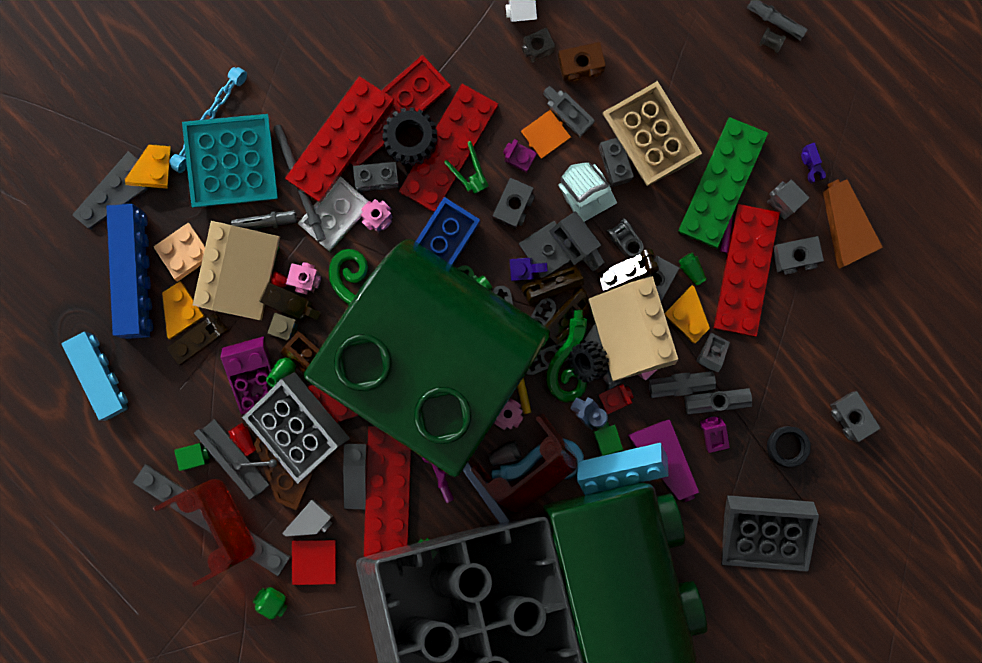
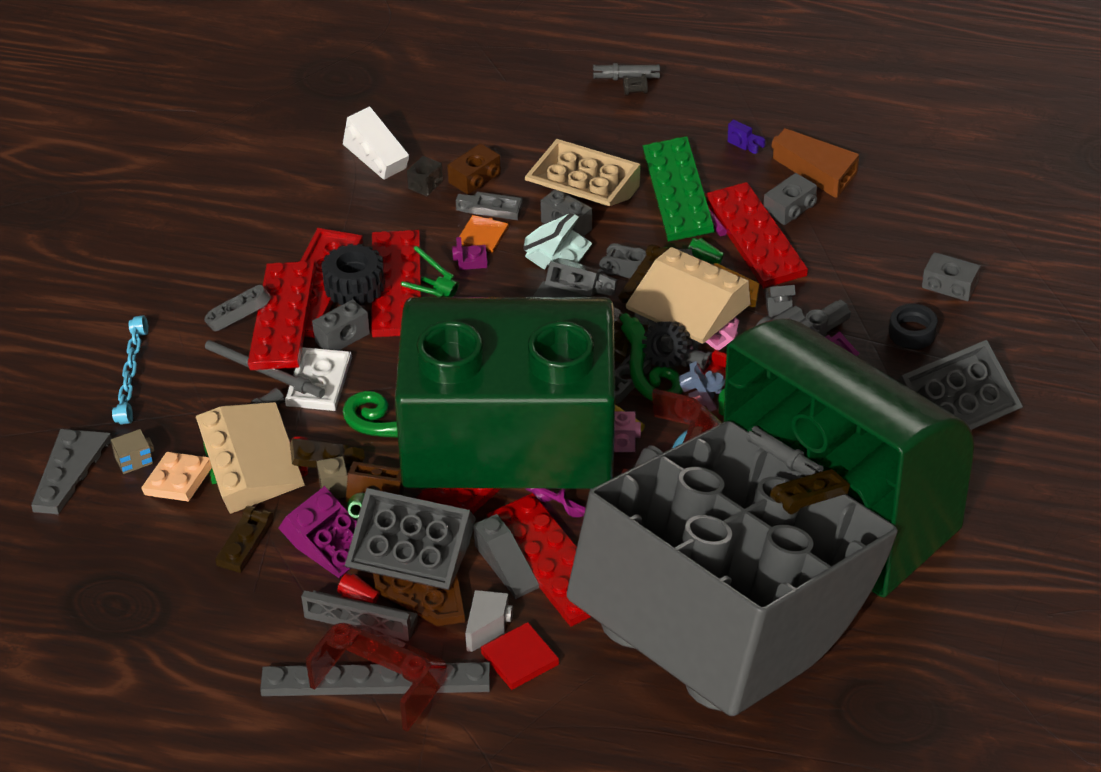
camera: 30 degrees left, 40 degrees down
medium azure brick [61,332,128,421] -> none
blue brick [106,204,153,339] -> none
light orange wing [125,145,171,189] -> none
light orange wing [162,281,205,340] -> none
green brick [174,443,211,471] -> none
teal plate [182,114,278,208] -> none
dark grey hinge [233,459,277,470] -> none
green head [253,587,287,620] -> none
bright pink brick [286,263,321,295] -> none
bright pink brick [361,199,393,233] -> none
dark grey brick [493,178,535,230] -> none
dark grey brick [767,179,809,220] -> none
none -> dark tan brick [111,429,154,474]
none -> dark grey beam [204,285,271,331]
none -> dark grey pin [746,426,823,476]
none -> dark brown plate [770,469,850,515]

